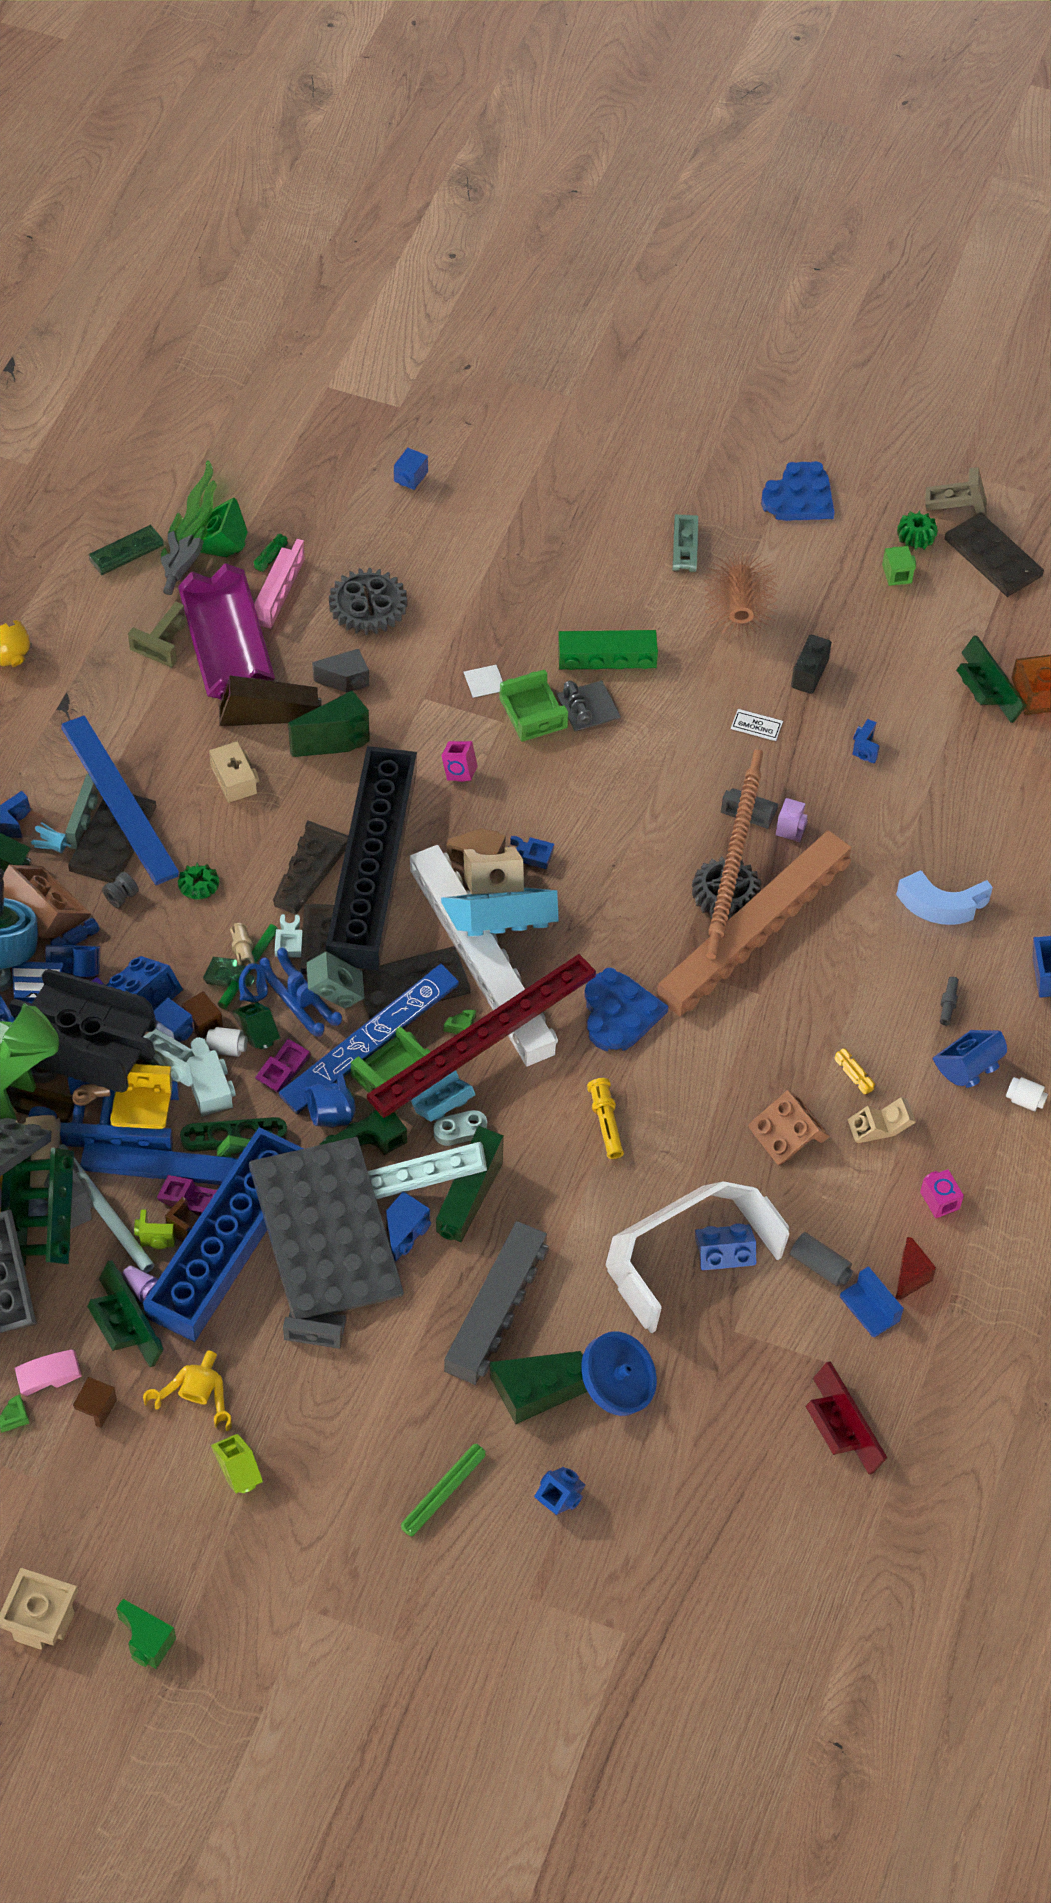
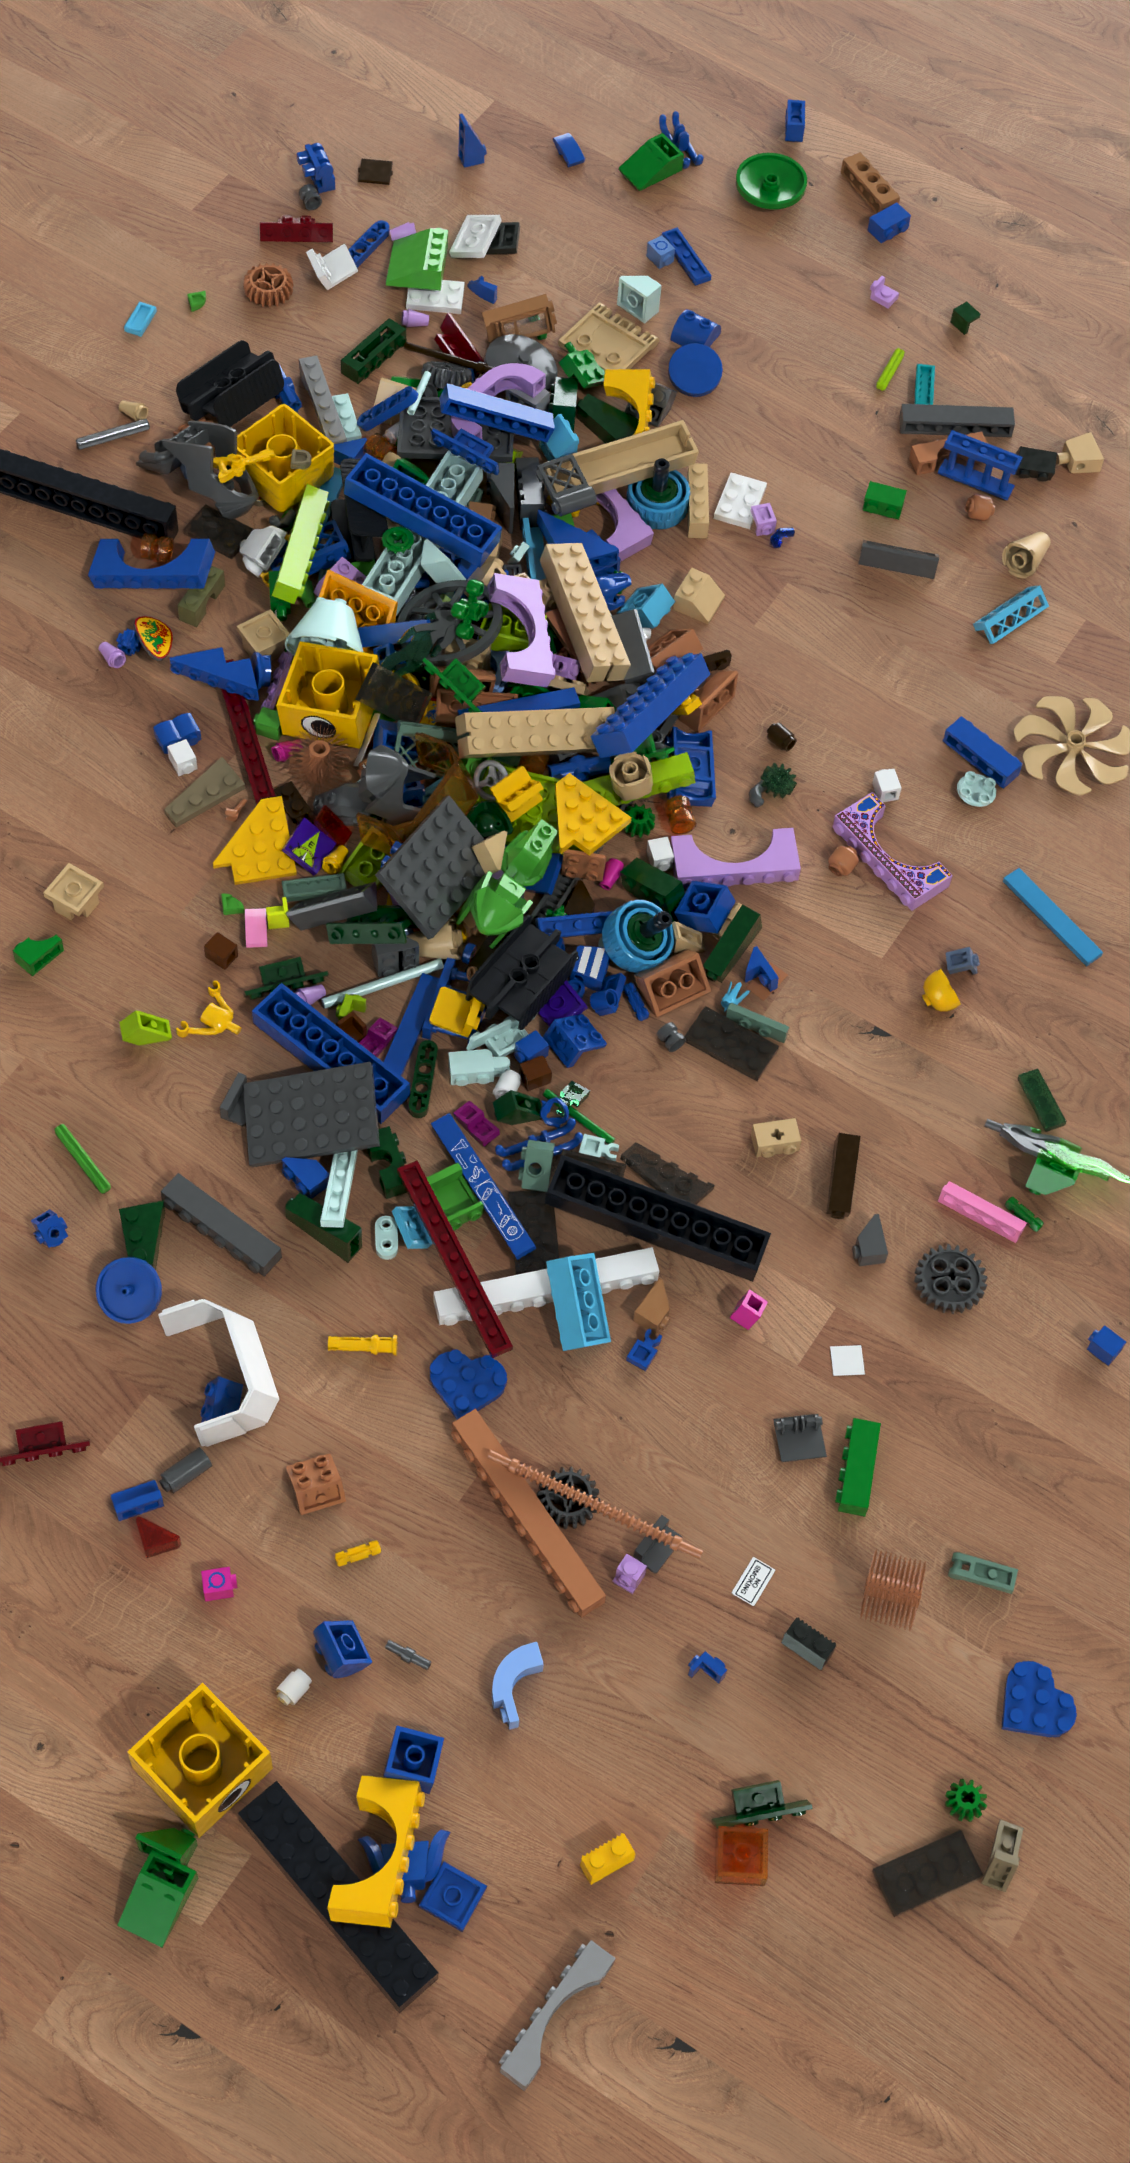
camera: 100 degrees right, 5 degrees up
blue tile [61,715,179,886] -> none
olive bracket [128,601,186,668] -> none
green gear [177,862,219,899] -> none
magenta cylinder [178,563,275,700] -> none
bright green tile [217,1135,251,1158] -> none
tan pin [230,923,255,970] -> none
dark green slope [288,690,370,757] -> none
blue helmet [303,1072,356,1128] -> none
bright green tile [443,1010,476,1034] -> none
tan piece [464,847,524,894] -> none
bright green panel [499,670,568,742] -> none
tan slope [847,1097,916,1143] -> none
bright green brick [882,546,916,586] -> none
none -> neon yellow panel [266,897,289,930]

